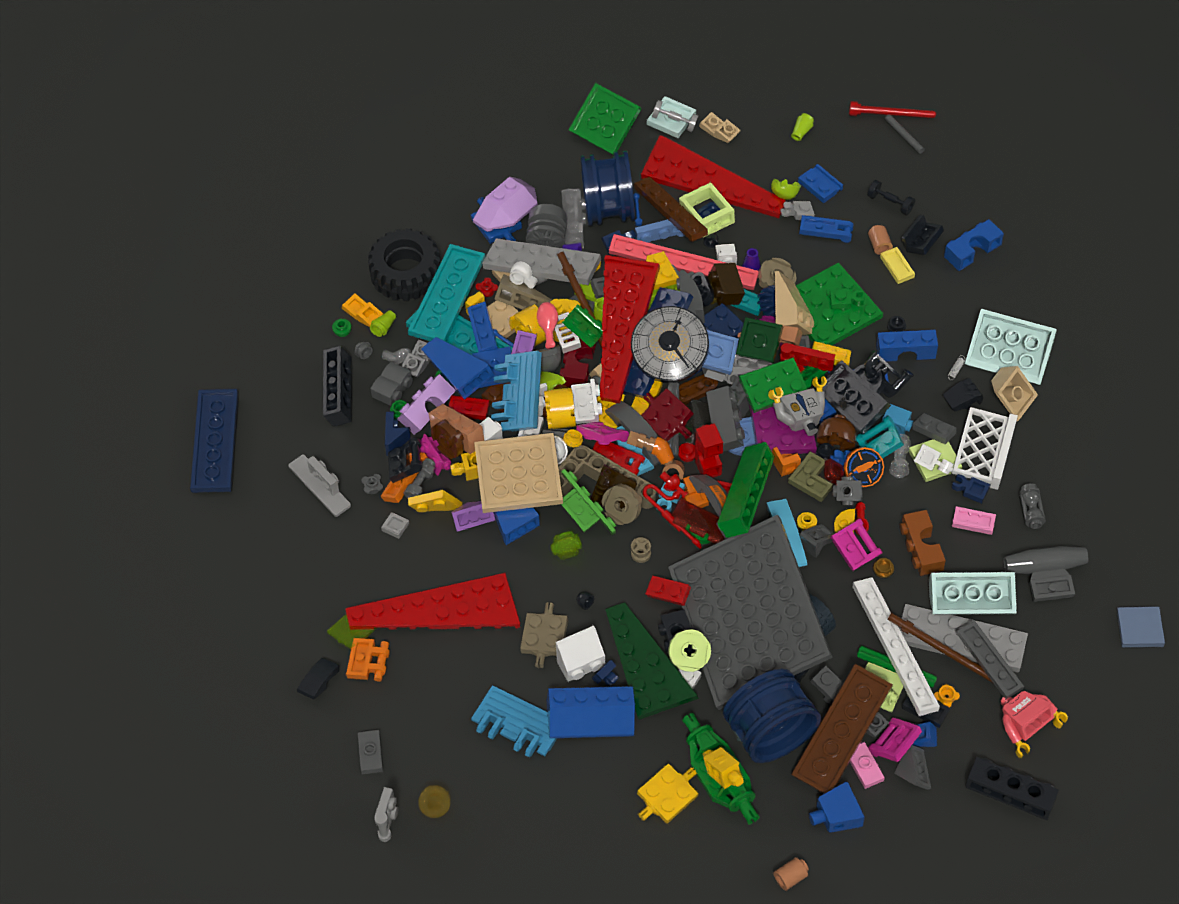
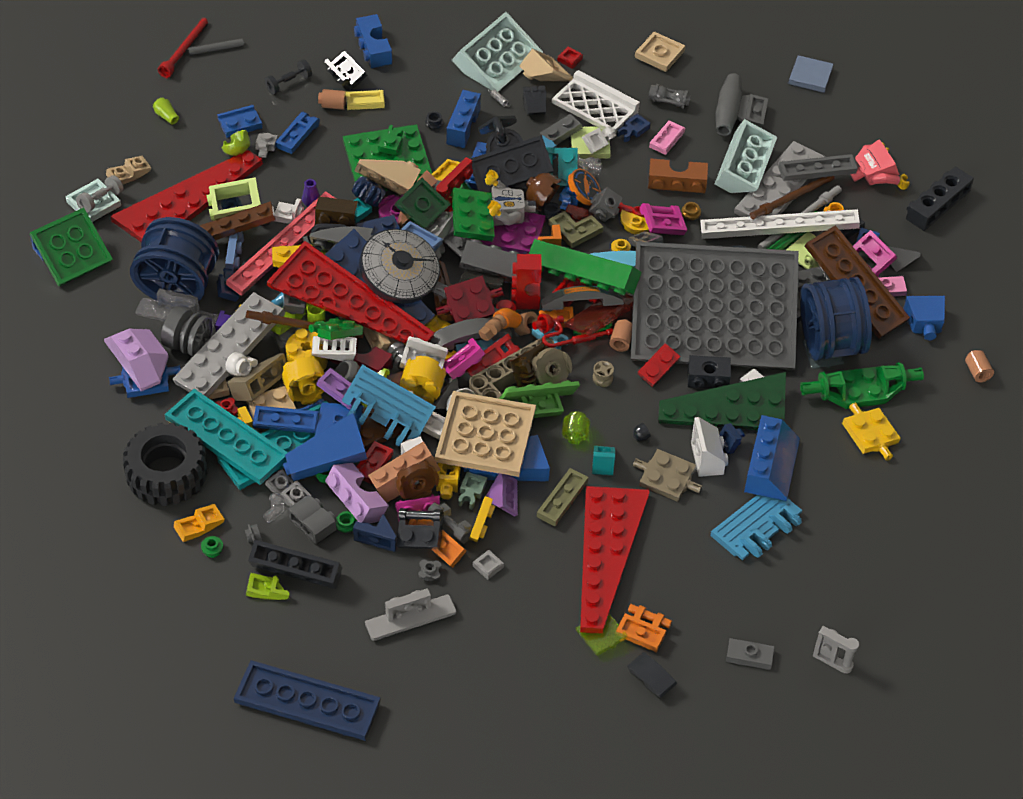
camera: 75 degrees left, 5 degrees down
lime cone [370,310,396,337] -> none
clear yellow plate [419,785,450,818] -> none
coral piece [537,302,558,349] -> none
yellow plate [563,429,583,447] -> none
yellowish green plate [668,629,711,672] -> none
yellow piece [703,747,744,789] -> none
dark tan plate [758,258,796,288] -> none
none -> lime slope [246,573,289,600]
none -> sand green plate [459,472,487,510]
none -> olive plate [537,468,588,526]
none -> red tile [557,47,583,69]
none -> teal slope [592,446,615,475]
none -> nougat brick [609,320,632,352]
none -> tan plate [635,32,685,72]
none -> light grey bar [758,186,842,249]

